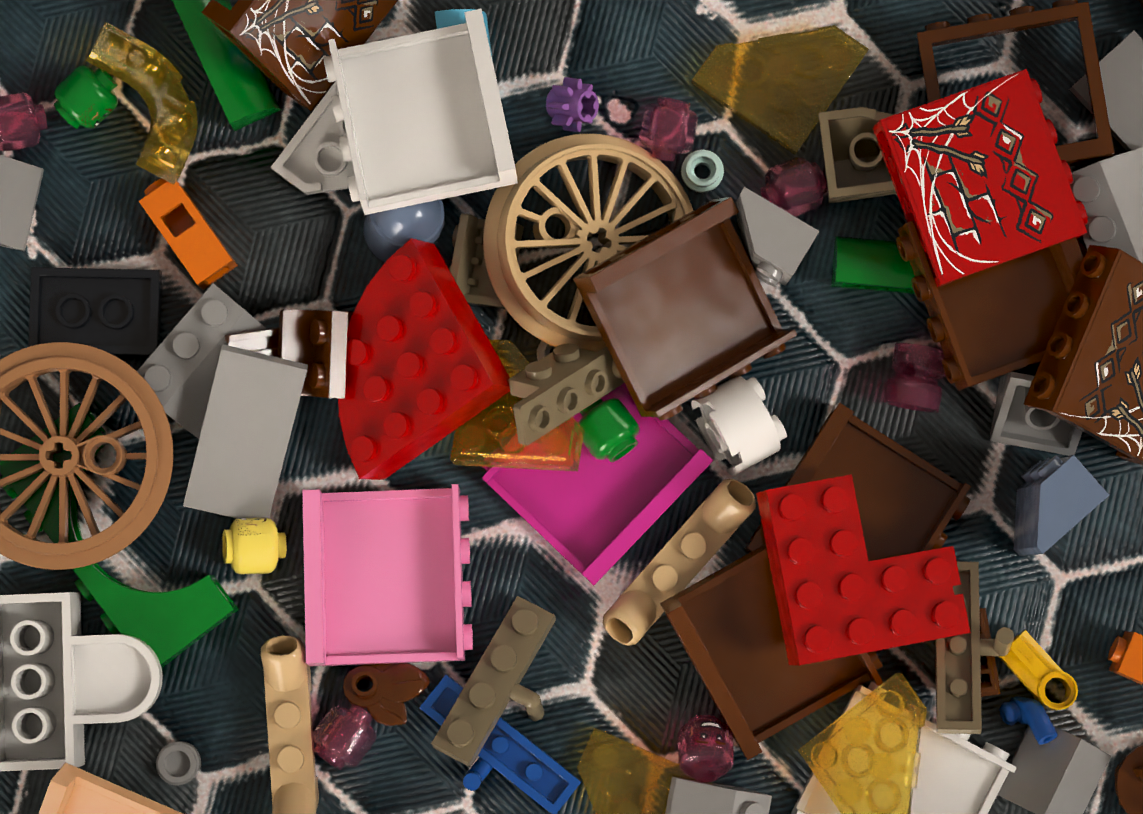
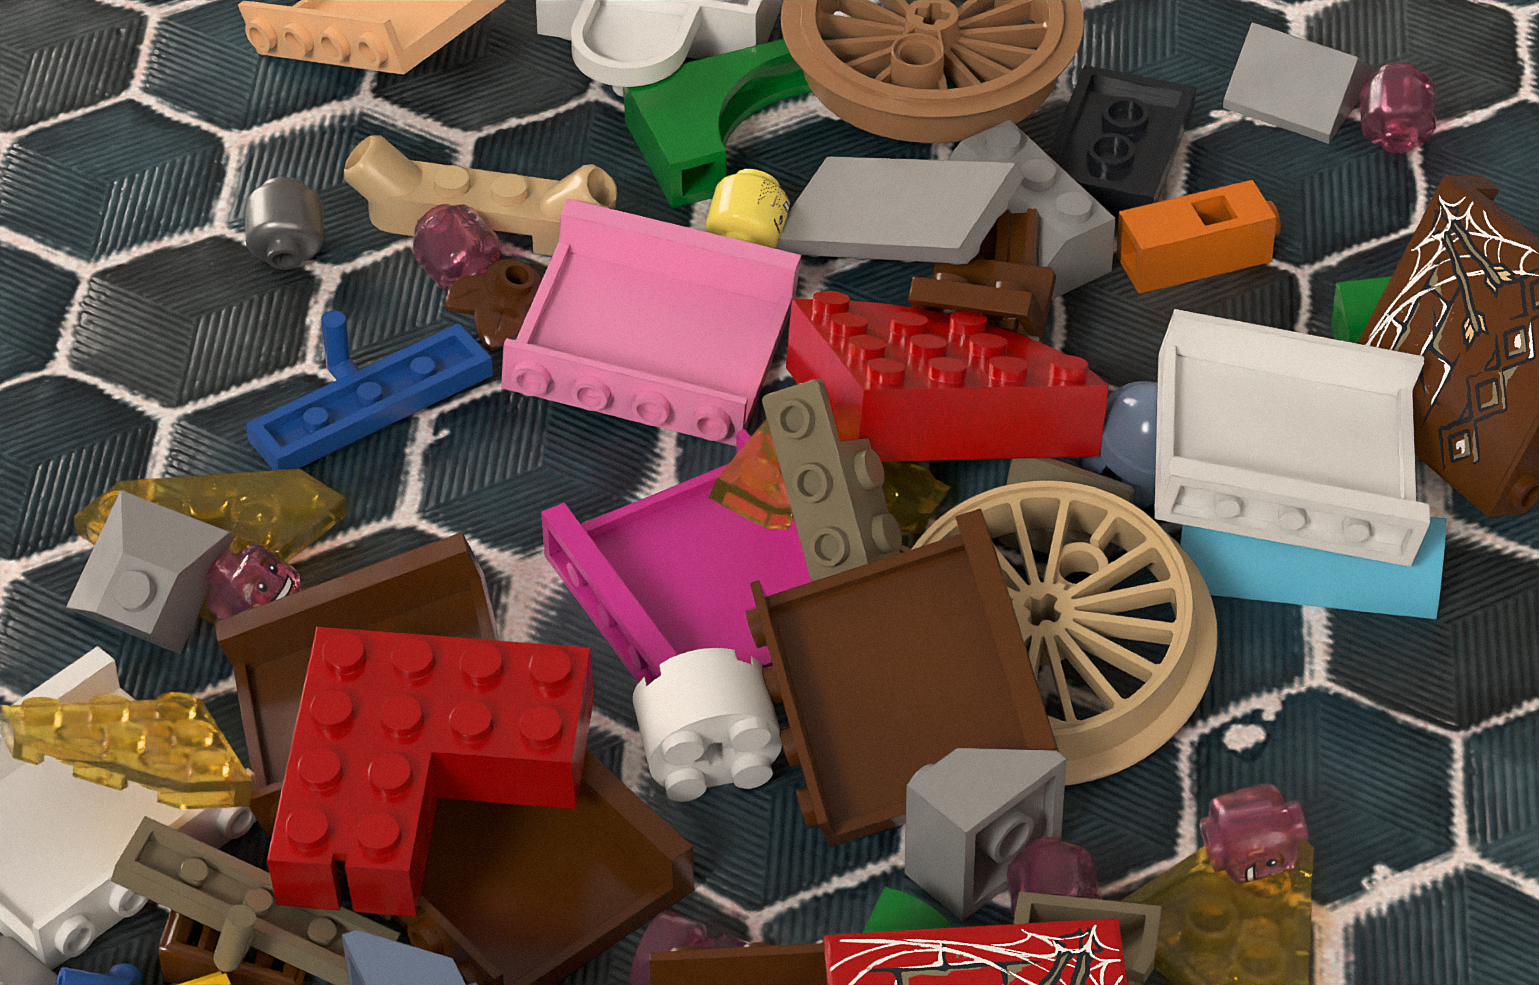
camera: 110 degrees right, 40 degrees down
green head [54,65,118,129] -> none
clear yellow plate [86,22,198,185] -> none
light grey tile [156,741,201,785] -> none
dark tan plate [431,596,556,768] -> none
medium lavender gear [546,77,599,132] -> none
green head [575,398,640,463] -> none
tan plate [603,478,756,646] -> none
clear pink head [639,97,698,161] -> none
light aqua plate [681,150,724,193] -> none
none -> clear pink head [1200,783,1309,883]

